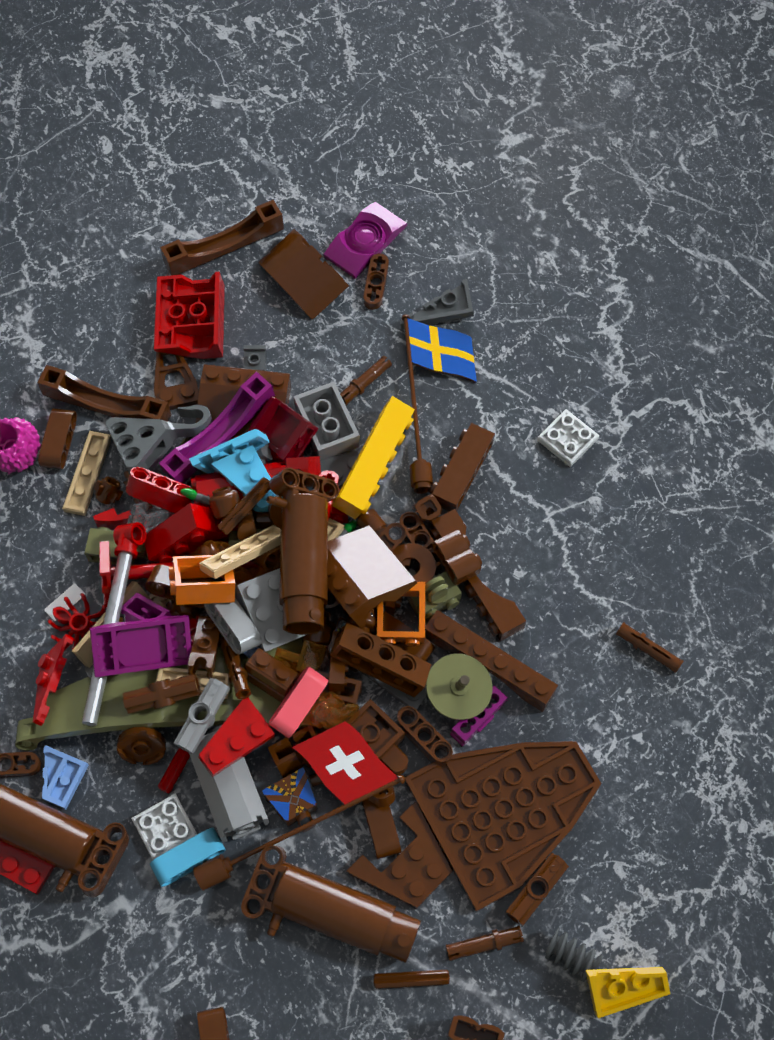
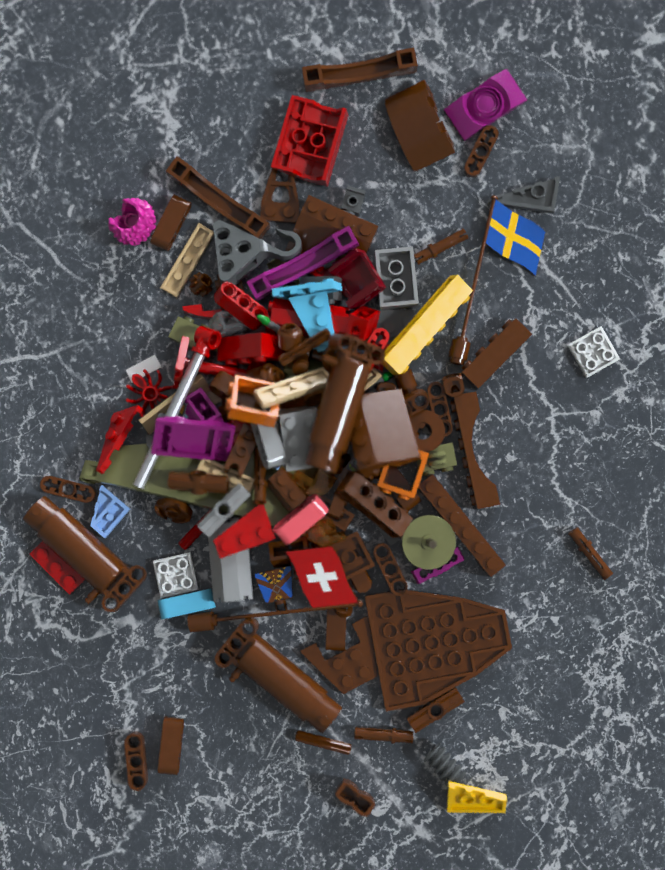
camera: 25 degrees right, 20 degrees up
reddish brown brick [432,530,482,586] -> none

